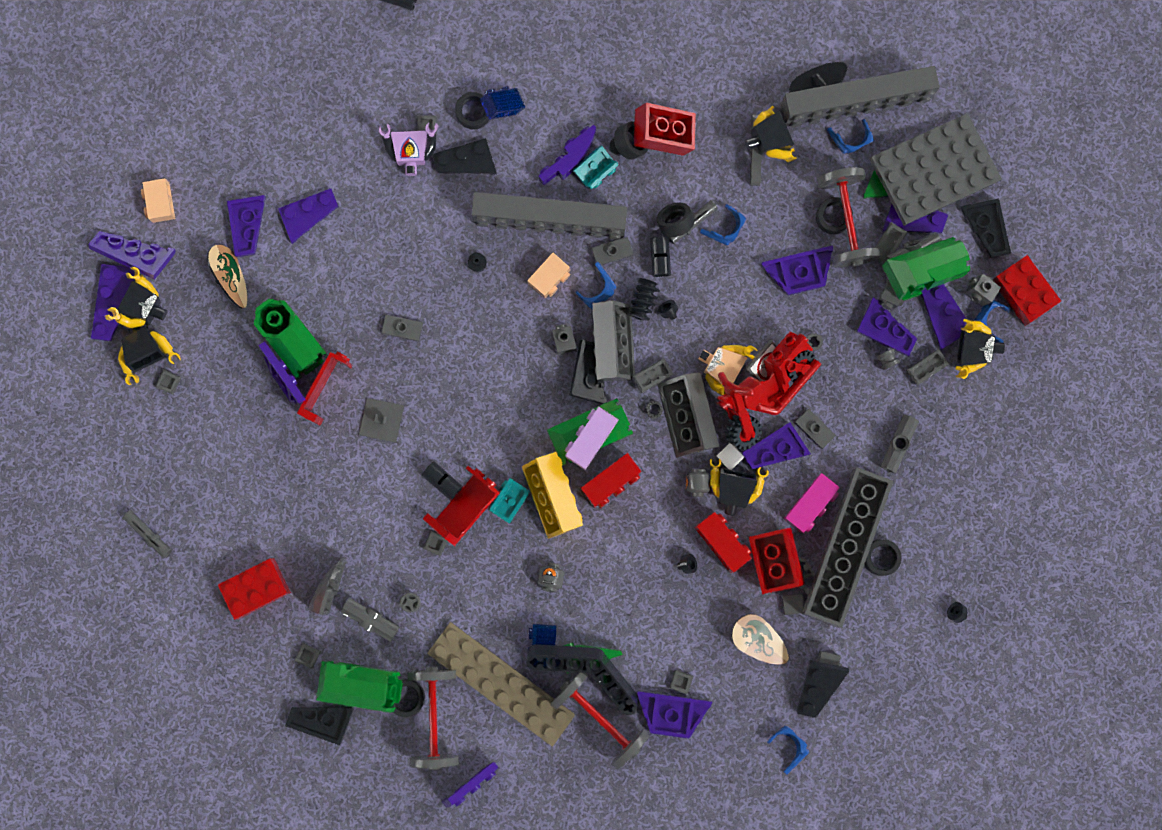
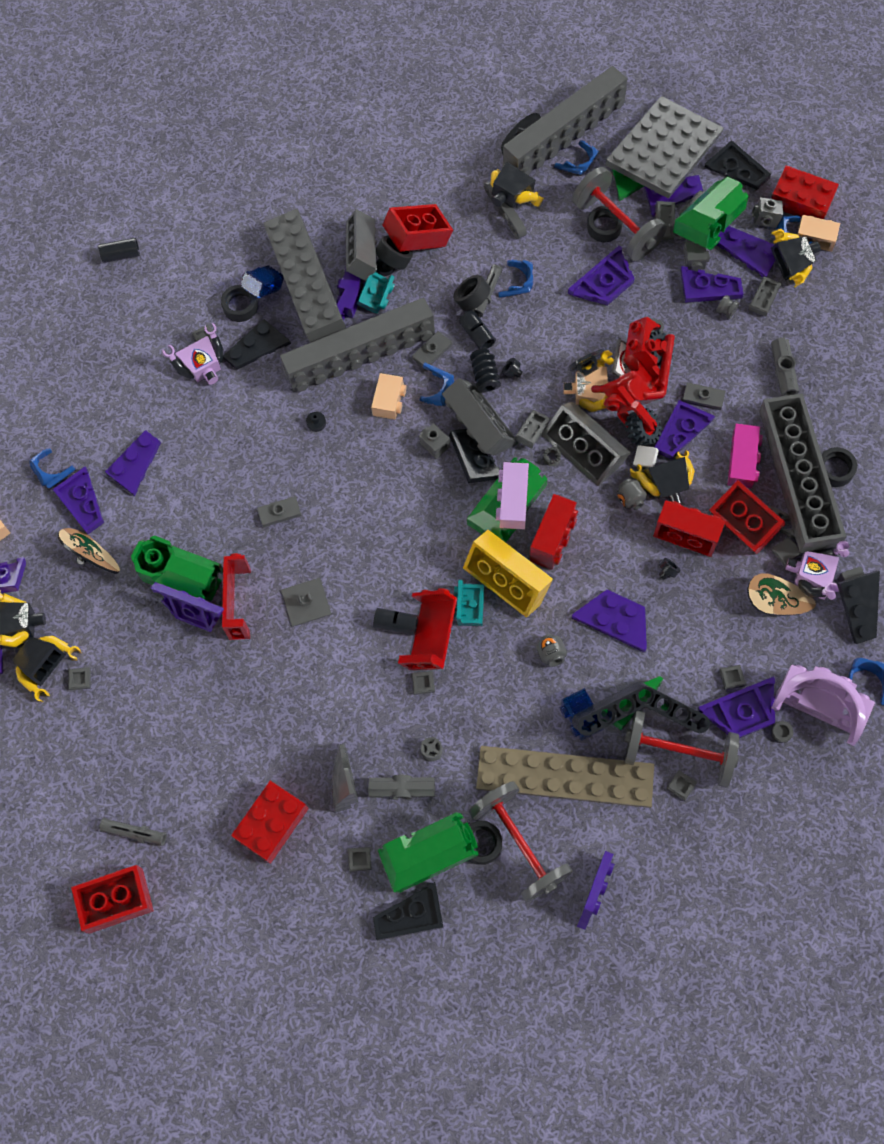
camera: 25 degrees left, 15 degrees down
none -> blue helmet [29,448,76,488]
none -> red brick [71,865,154,934]
none -> dark grey brick [263,208,346,343]
none -> dark grey brick [346,209,377,281]
none -> black shield [569,348,605,376]
none -> dark purple wing [572,589,647,653]
none -> dark grey tile [666,770,697,801]
none -> lavender piece [771,665,875,746]
none -> dark grey tile [771,721,794,743]
none -> lavender torso [785,541,850,600]
none -> light nougat brick [797,215,840,252]

